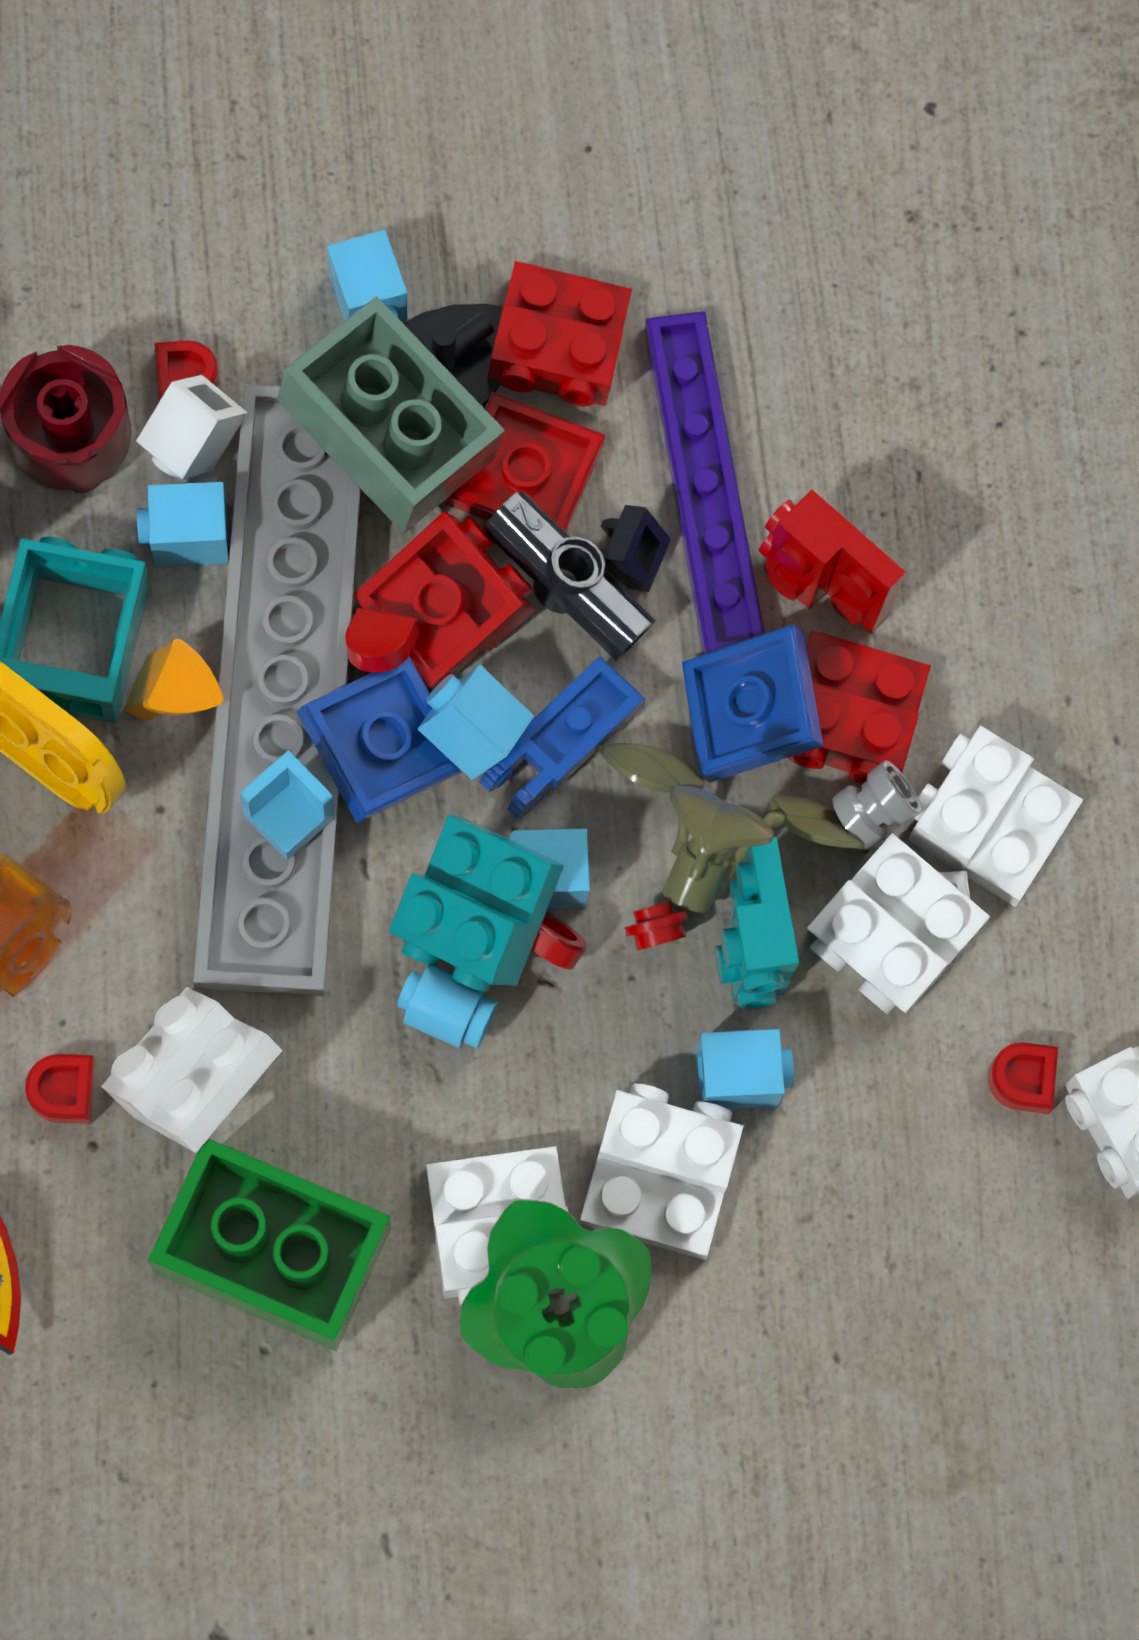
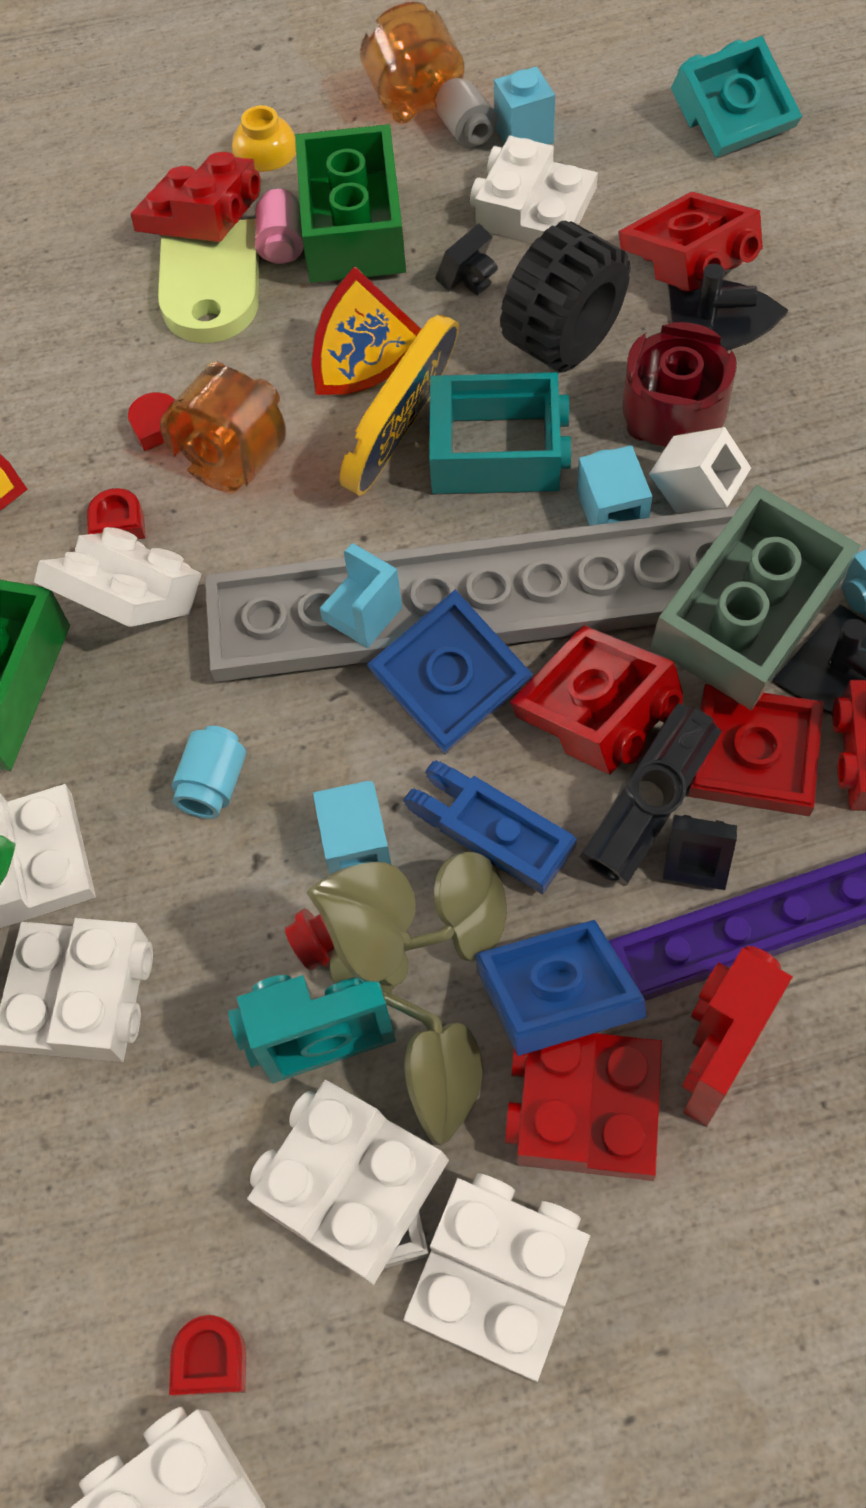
camera: 95 degrees right, 10 degrees down
light orange tile [123,639,224,721] -> none
red tile [154,340,219,402] -> none
red tile [345,608,419,673] -> none
teal plate [388,814,564,992] -> none
medium azure brick [417,664,534,780] -> none
red tile [531,911,586,970] -> none
medium azure brick [696,1029,794,1109] -> none
light grey wheel [832,760,922,849] -> none

